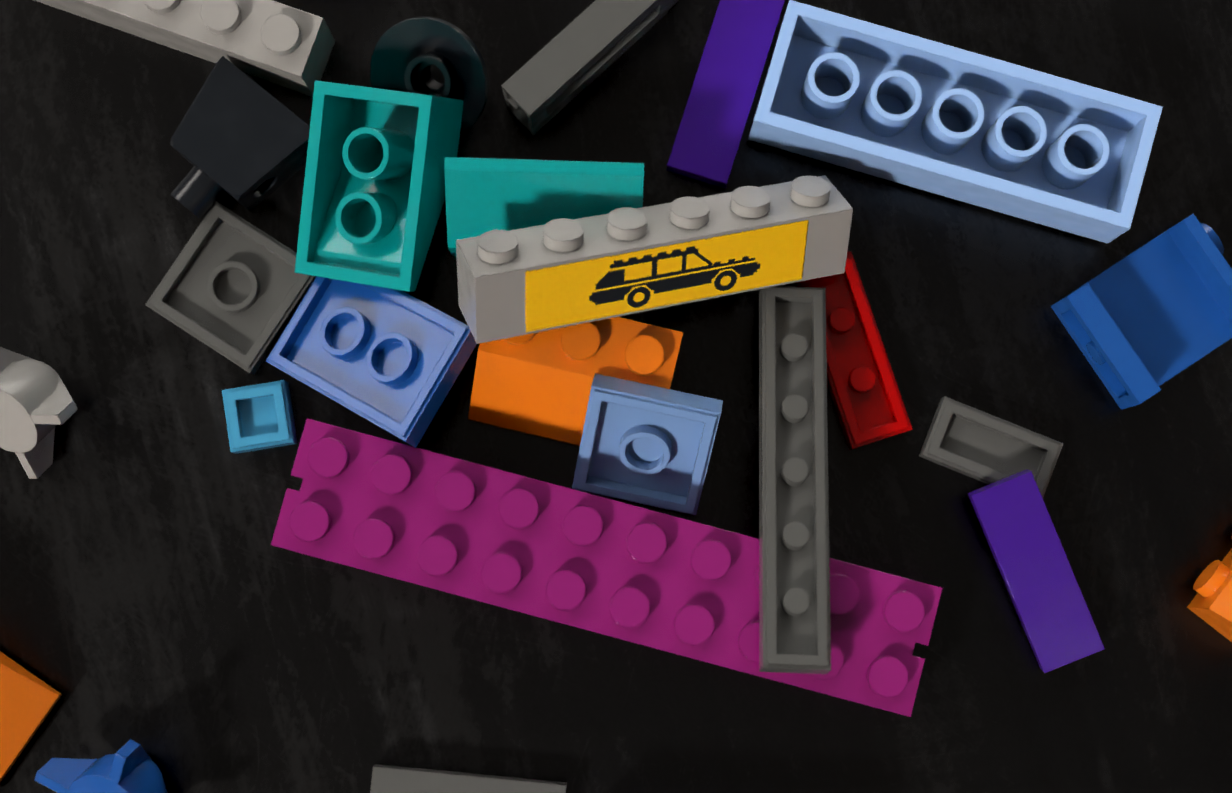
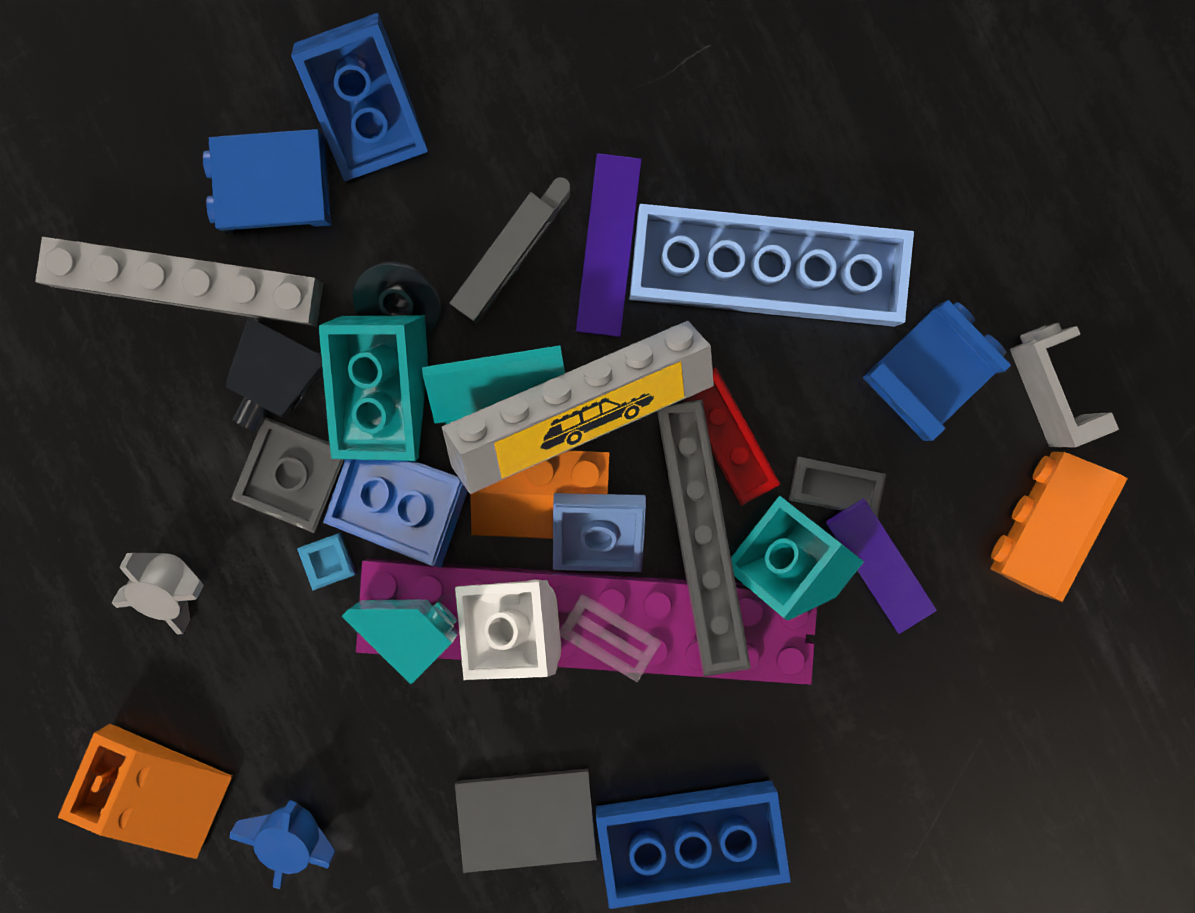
camera: 10 degrees left, 5 degrees up
none -> teal slope [342,600,459,684]
none -> white slope [455,579,561,680]
none -> clear tile [560,594,661,682]
none -> teal slope [731,496,864,621]

